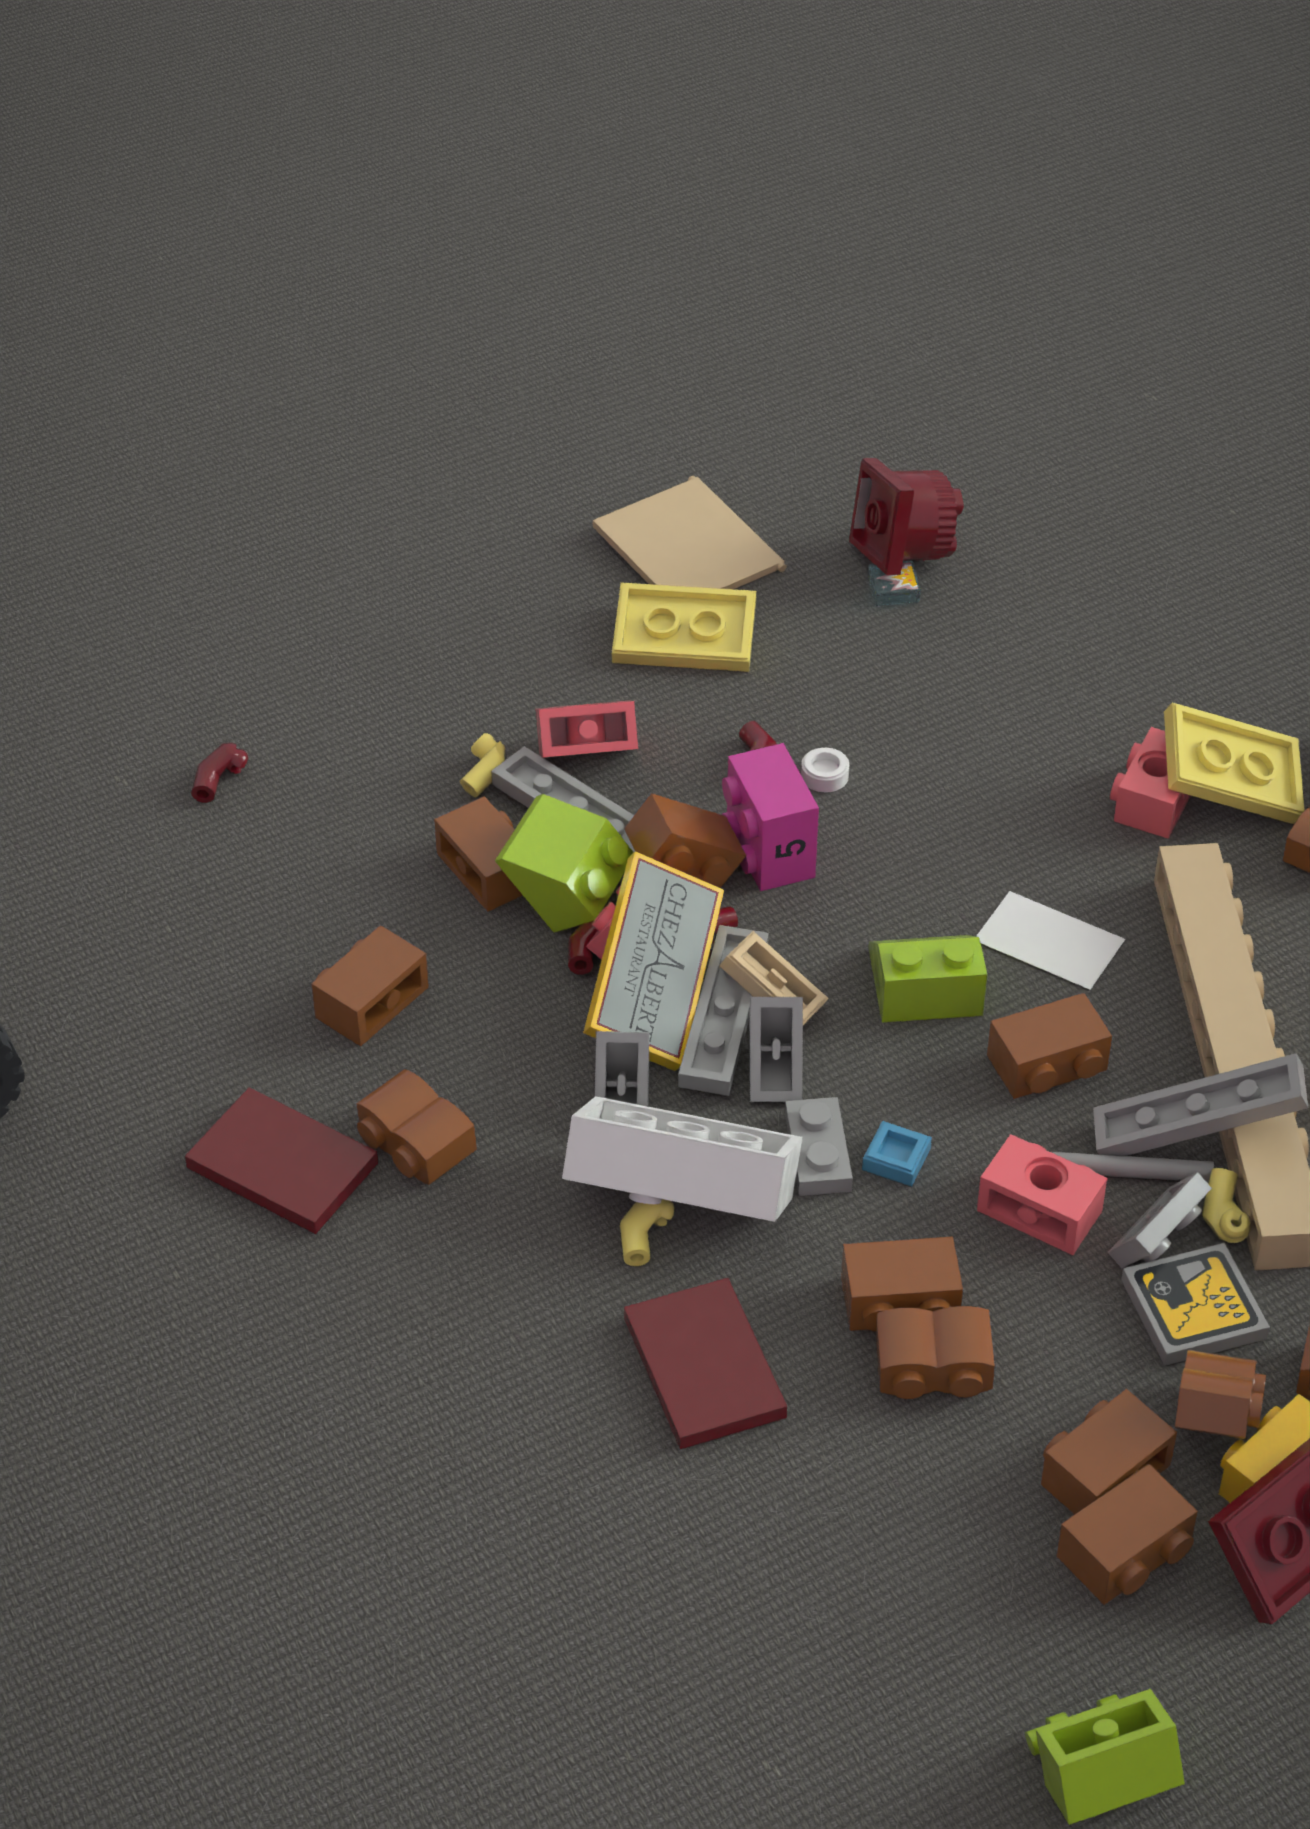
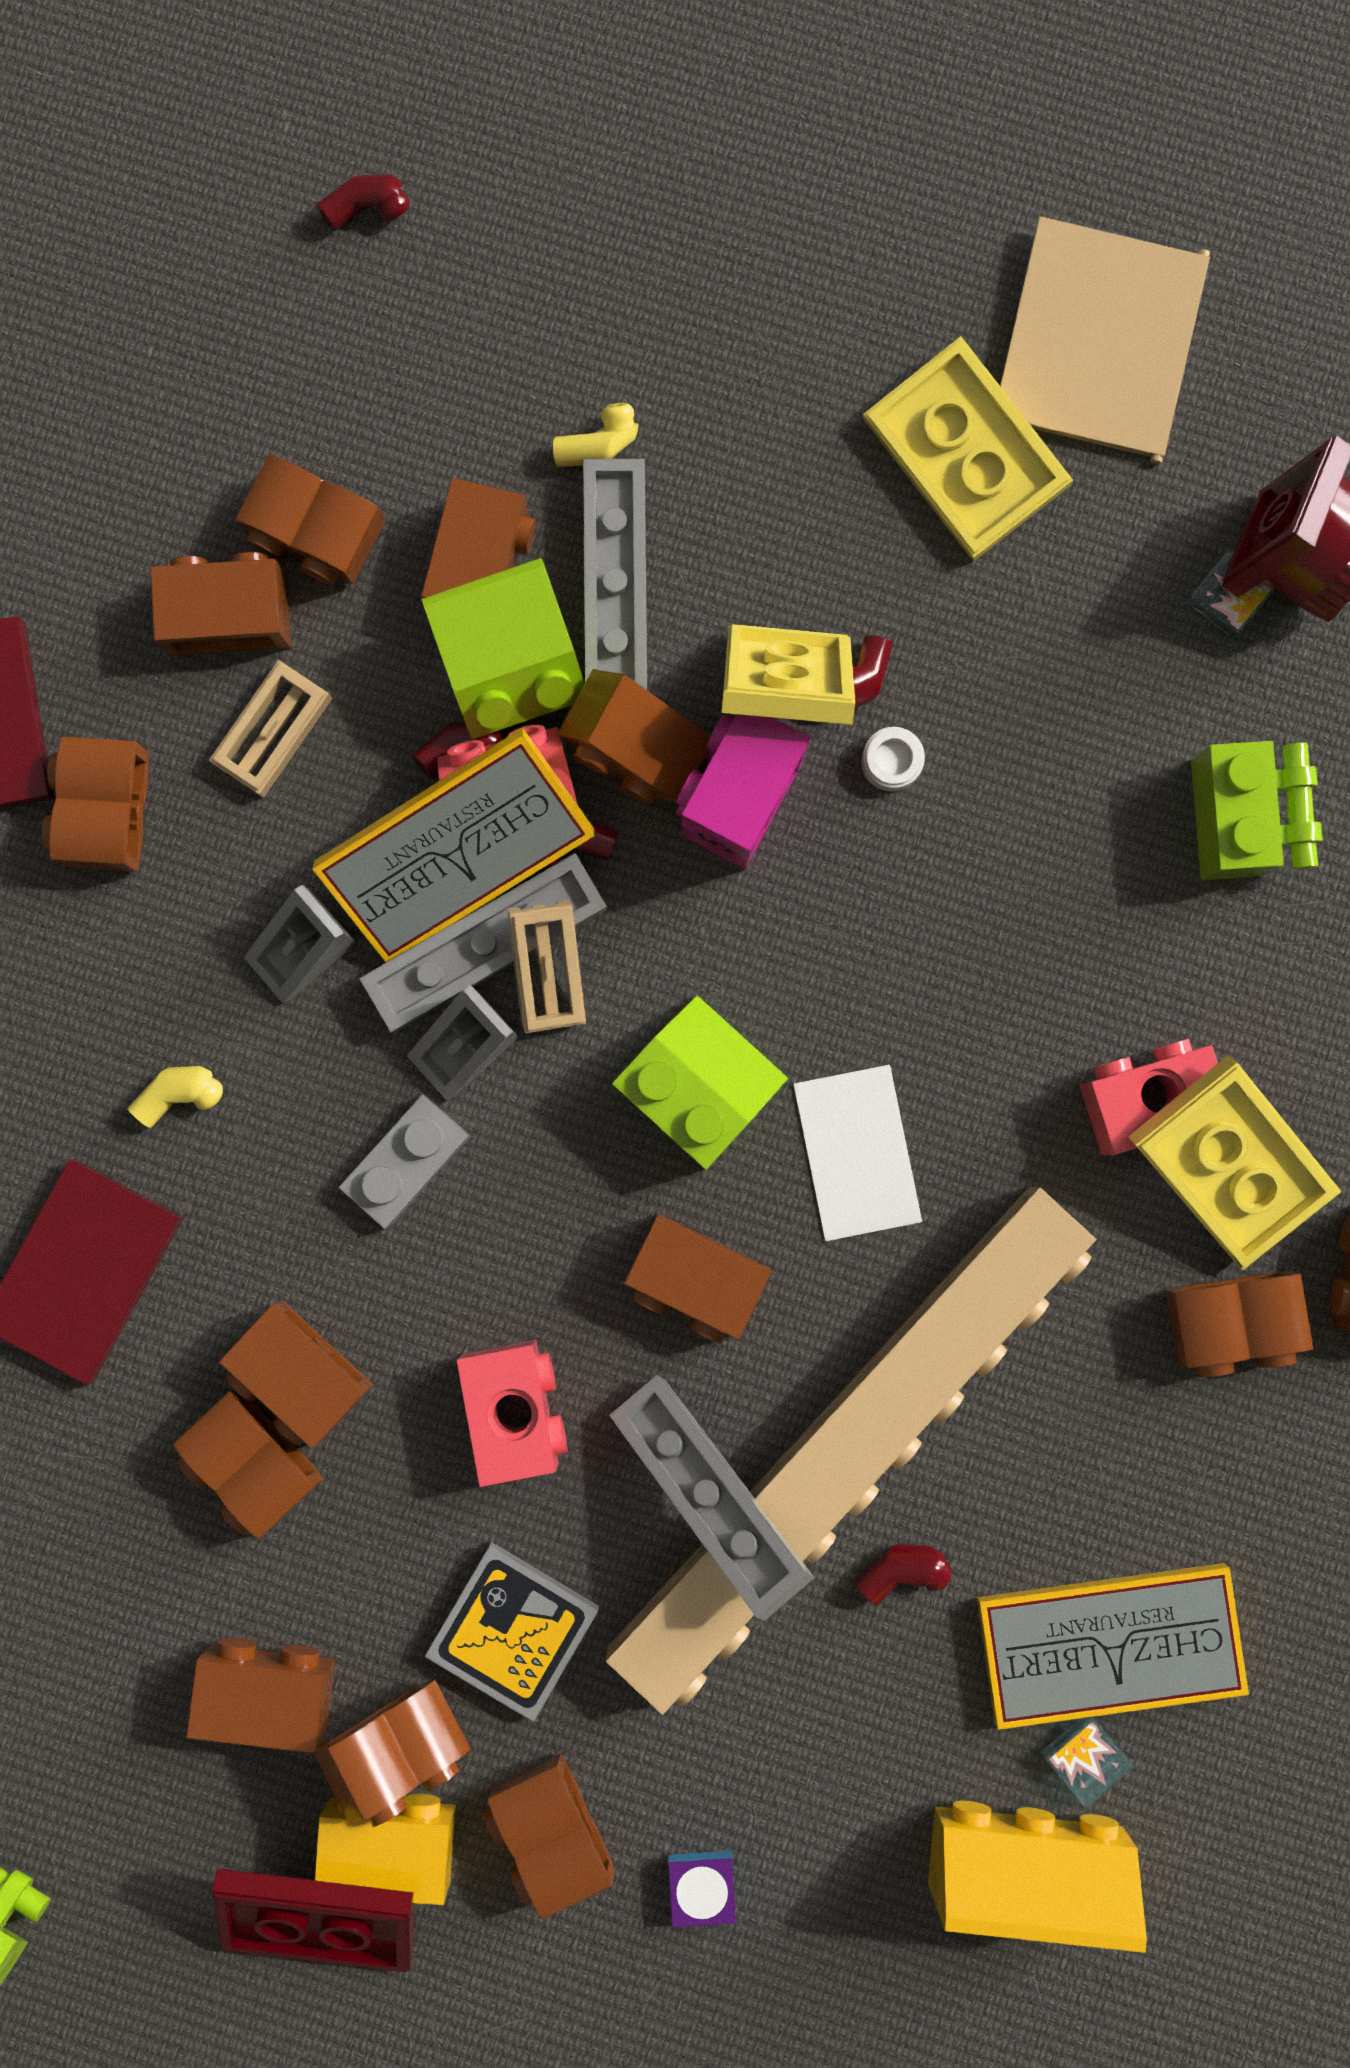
camera: 45 degrees right, 40 degrees up
coral brick [536,701,638,758] -> none
white brick [562,1096,803,1222] -> none
dark azure tile [862,1121,932,1187] -> none
light grey bar [1052,1152,1214,1182] -> none
dark orange brick [1057,1464,1198,1605] -> none
light grey plate [1108,1172,1212,1268] -> none
light yellow arm [1202,1168,1250,1243] -> none
none -> tan tile [209,660,333,798]
none -> dark orange brick [235,454,386,586]
none -> light yellow tile [721,624,855,725]
none -> lime brick [1191,741,1323,880]

